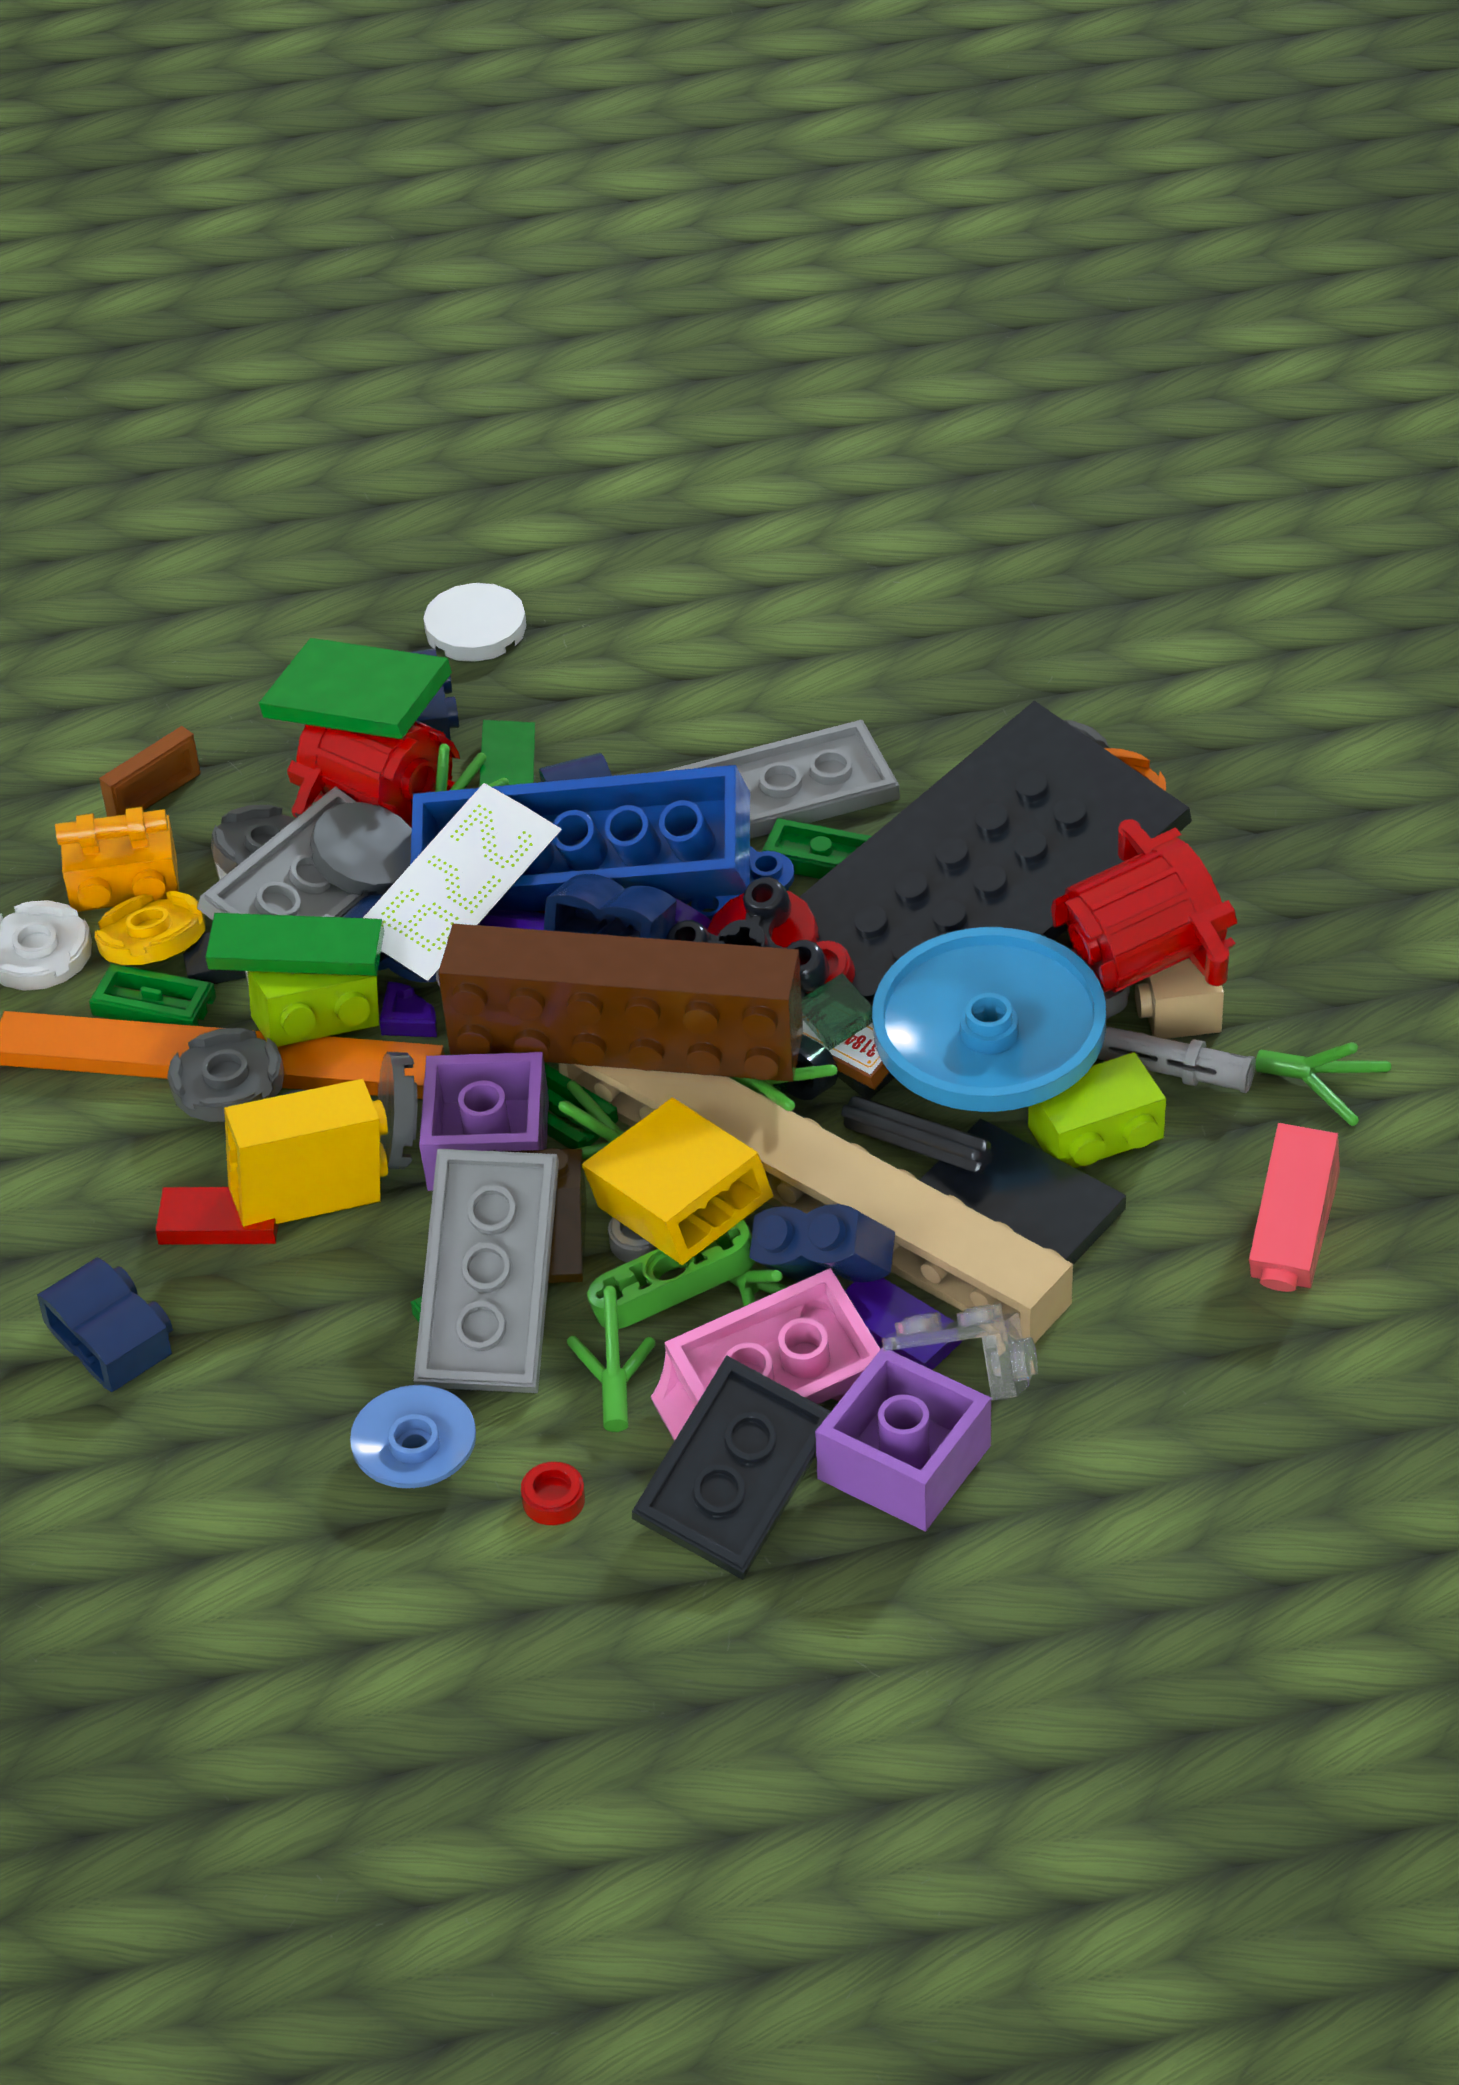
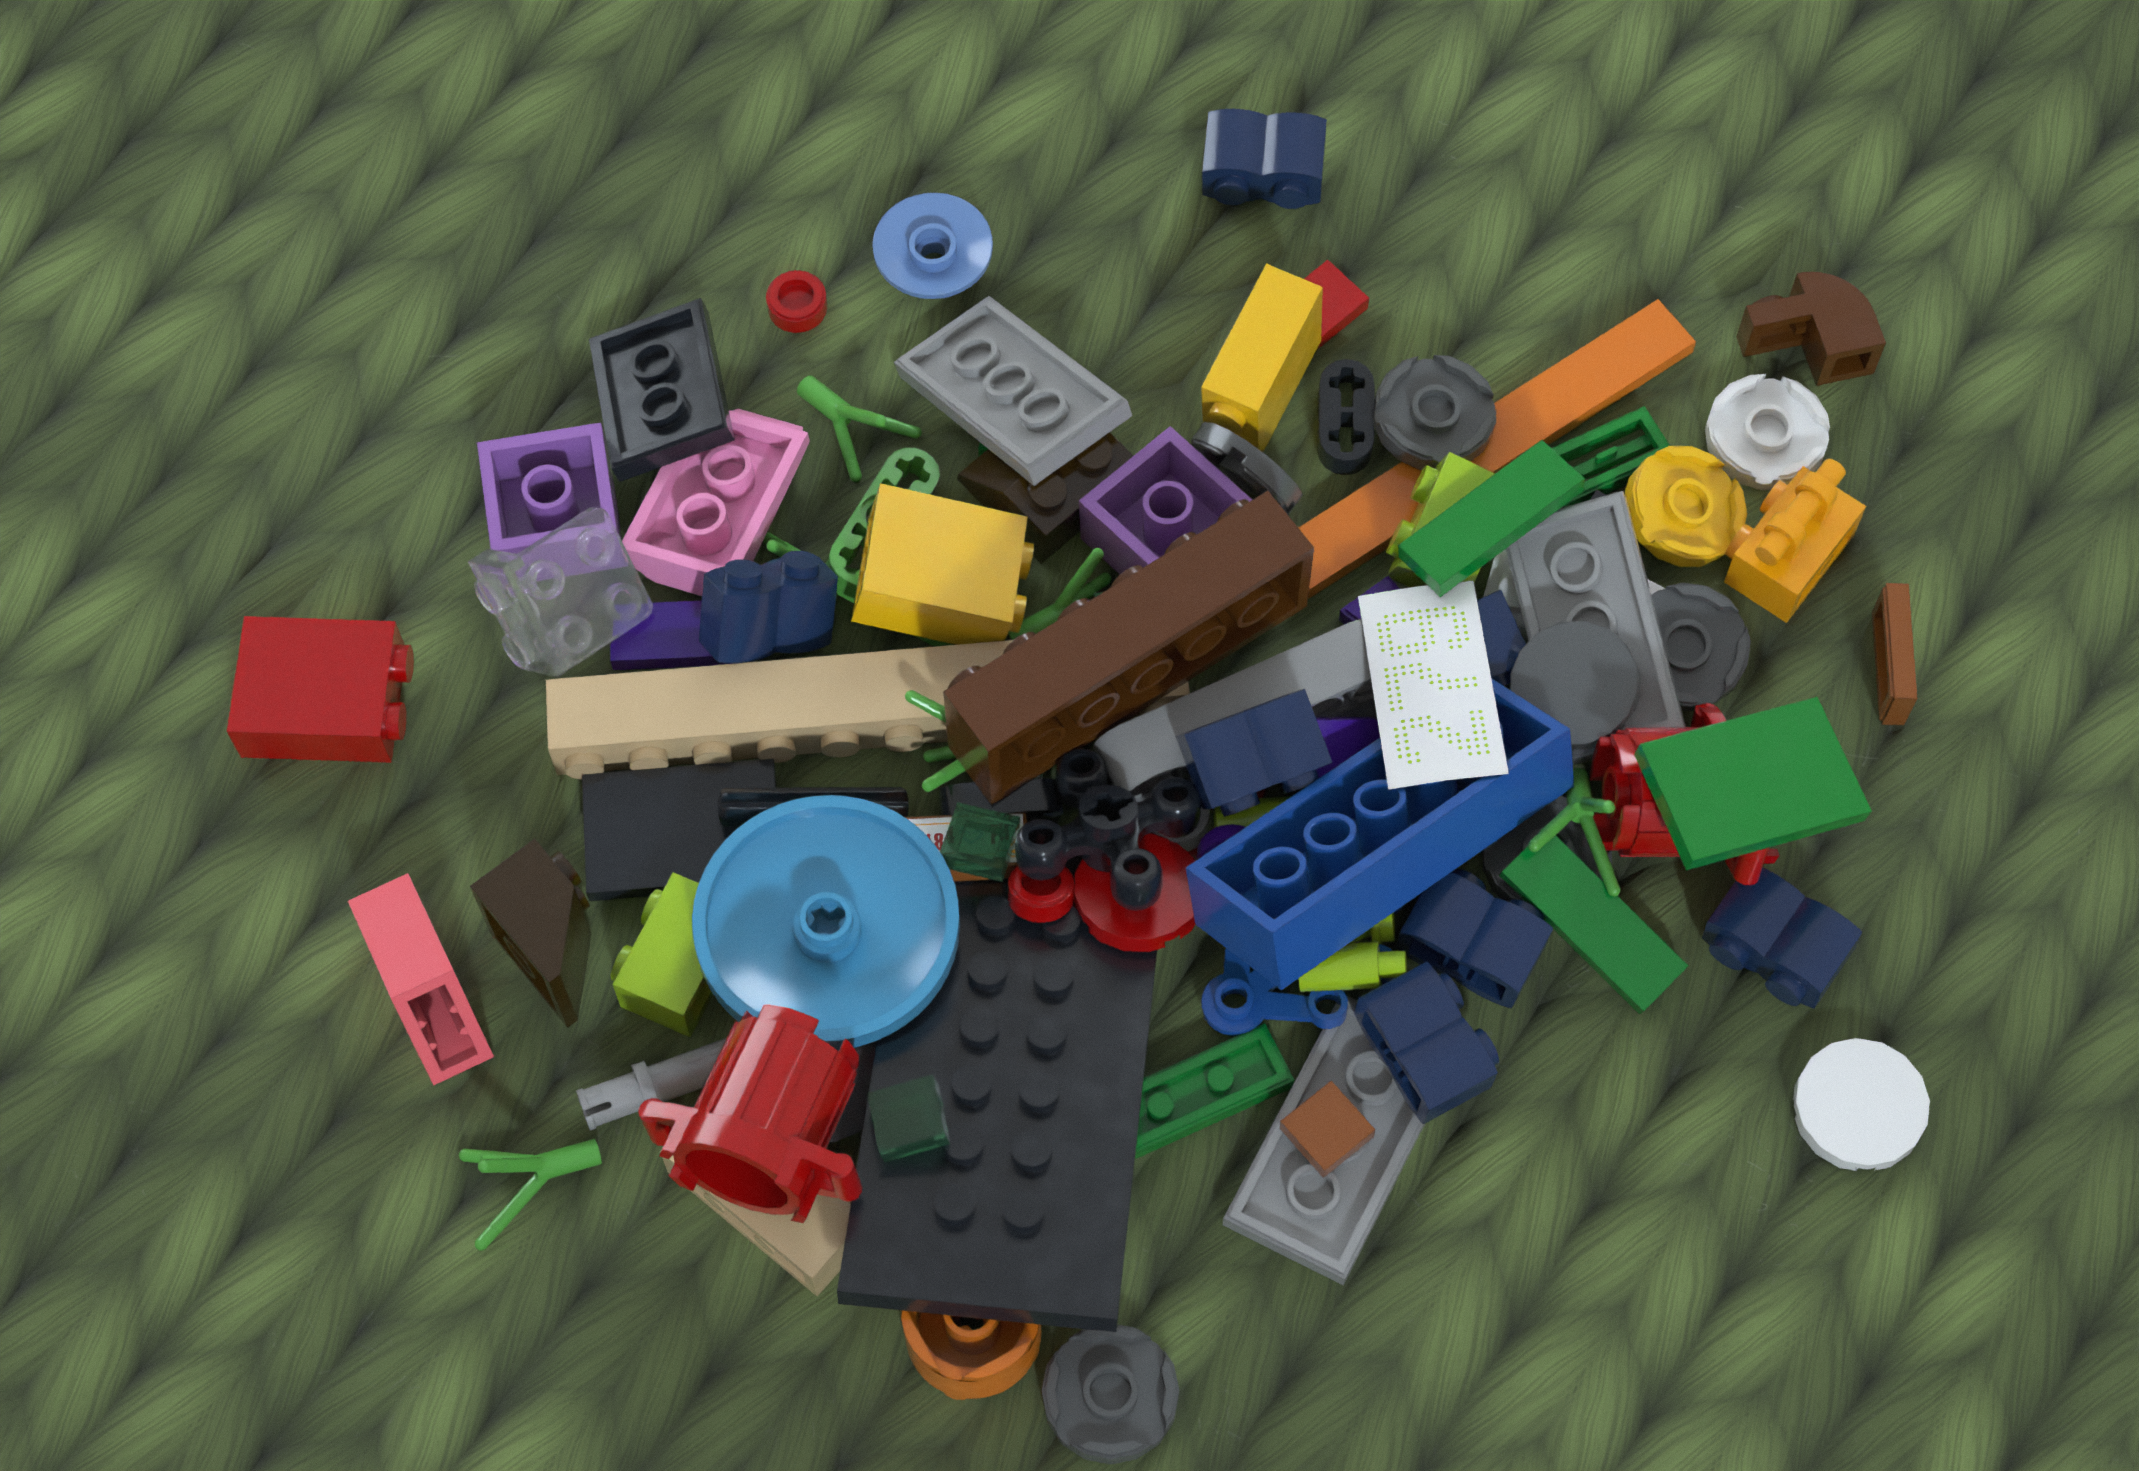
camera: 135 degrees right, 20 degrees up
none -> red brick [227,616,414,763]
none -> dark brown slope [470,839,592,1028]
none -> clear green tile [868,1074,950,1162]
none -> dark orange tile [1279,1081,1375,1178]
none -> dark blue brick [1354,962,1499,1125]

